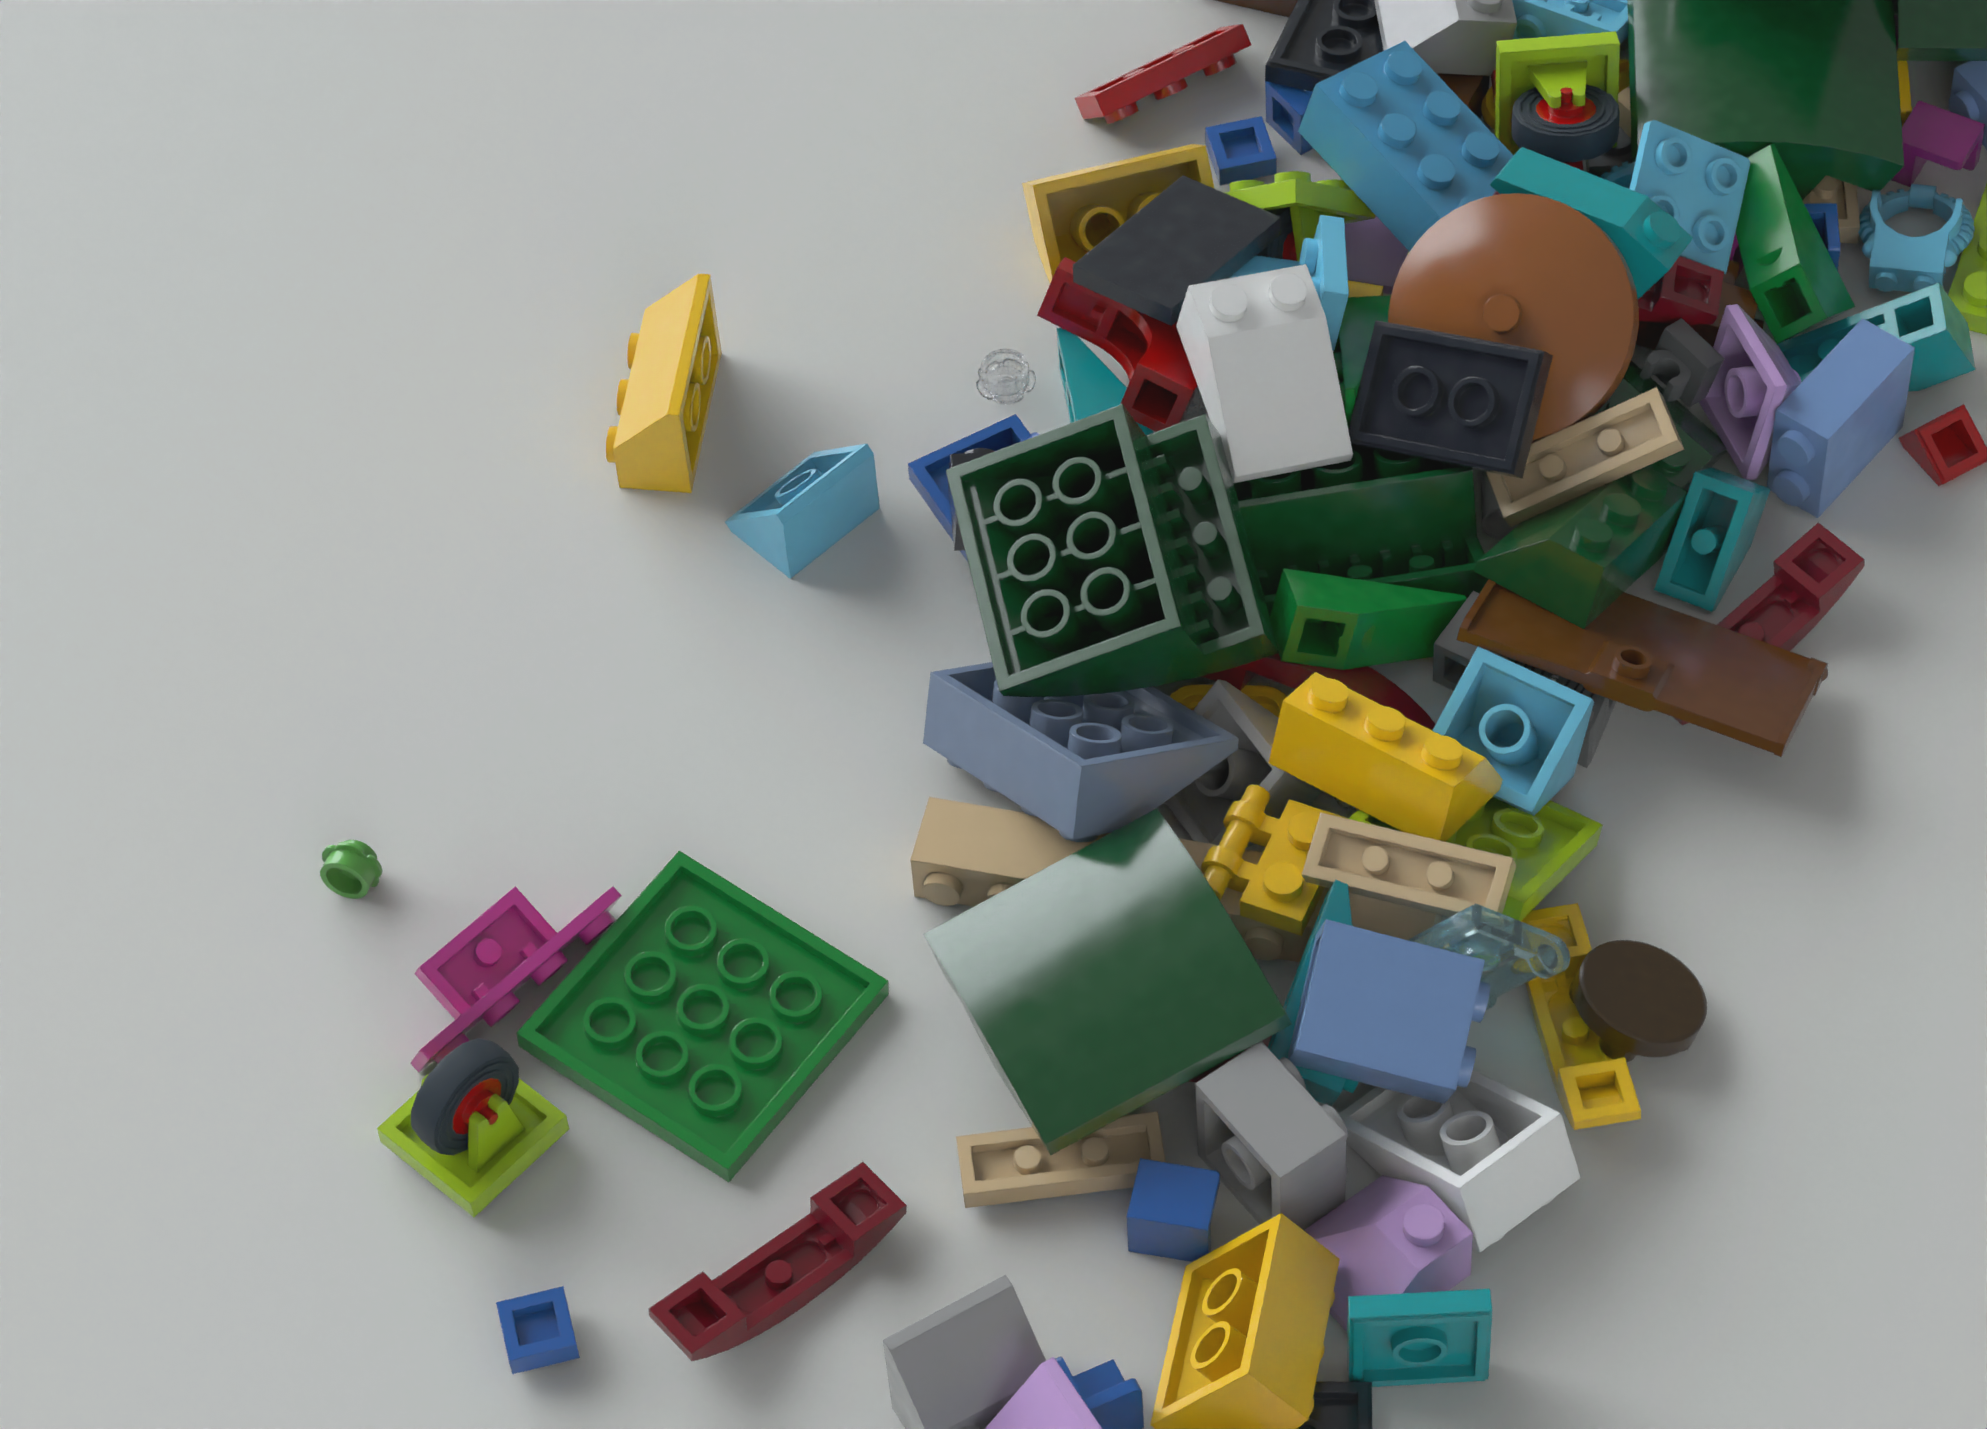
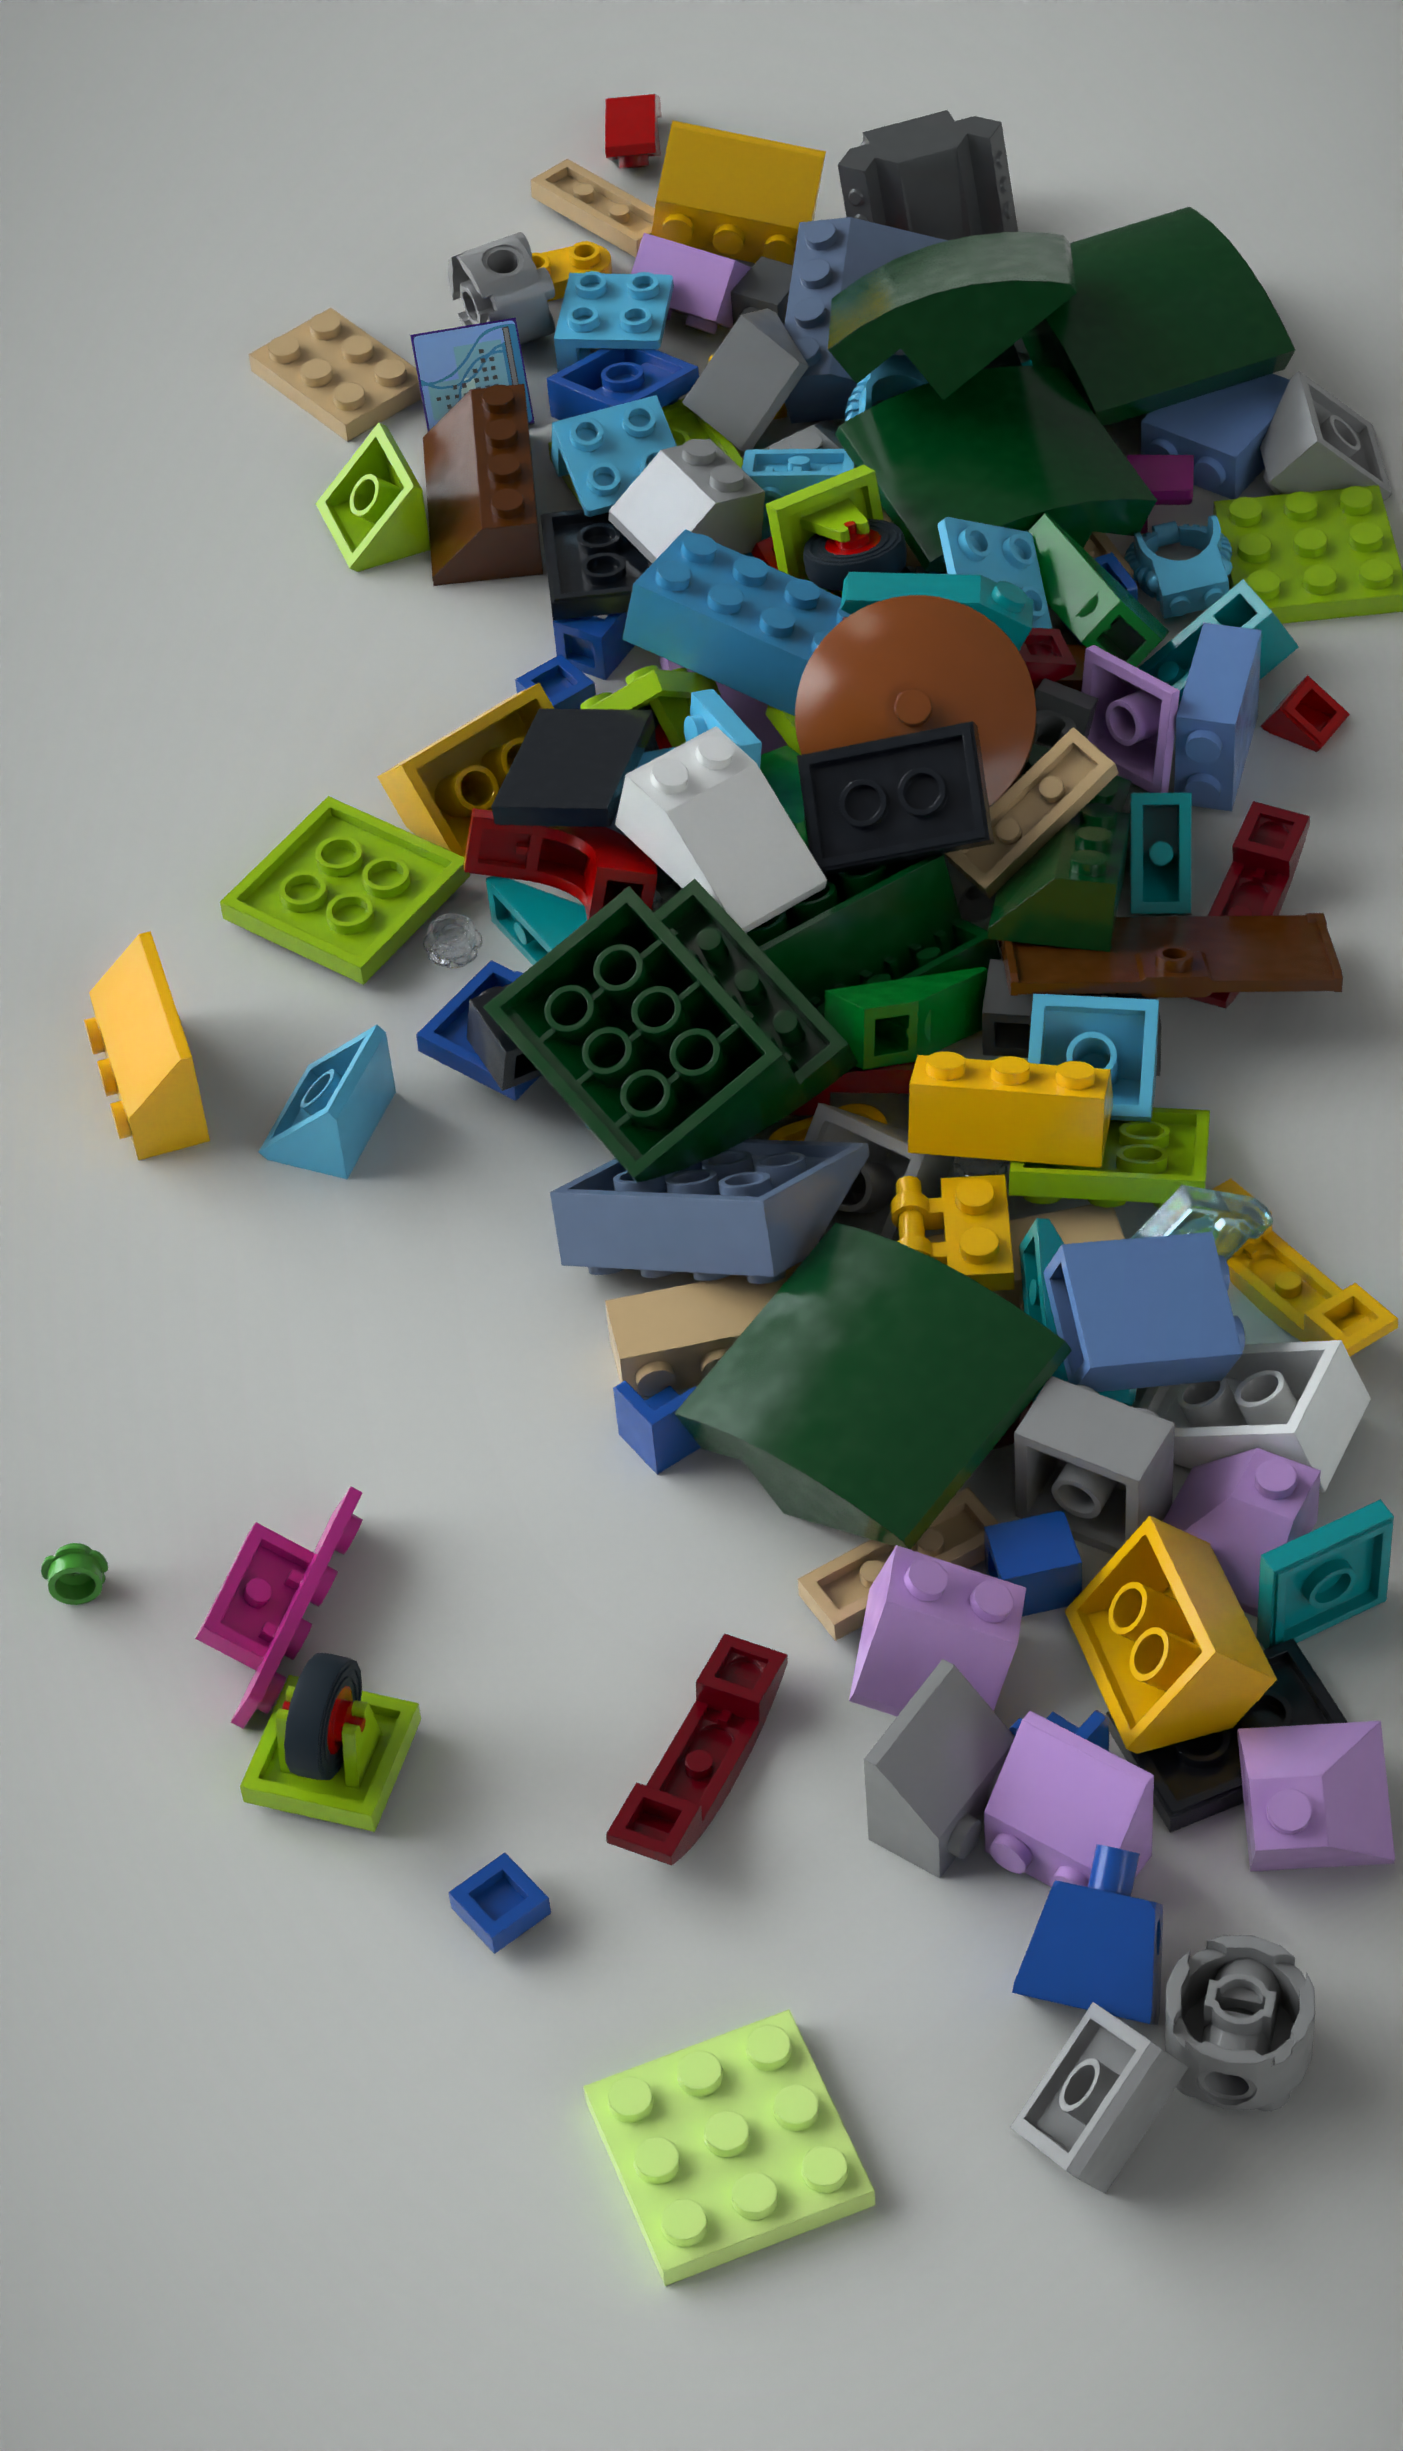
camera: 25 degrees left, 5 degrees down
green plate [516,851,889,1182] -> none
red plate [1074,24,1252,124] -> none
tan plate [1302,812,1516,928] -> none
dark brown tile [1569,940,1707,1062] -> none
none -> lime plate [220,796,470,985]
none -> blue panel [613,1381,701,1475]
none -> lavender slope [849,1545,1026,1716]

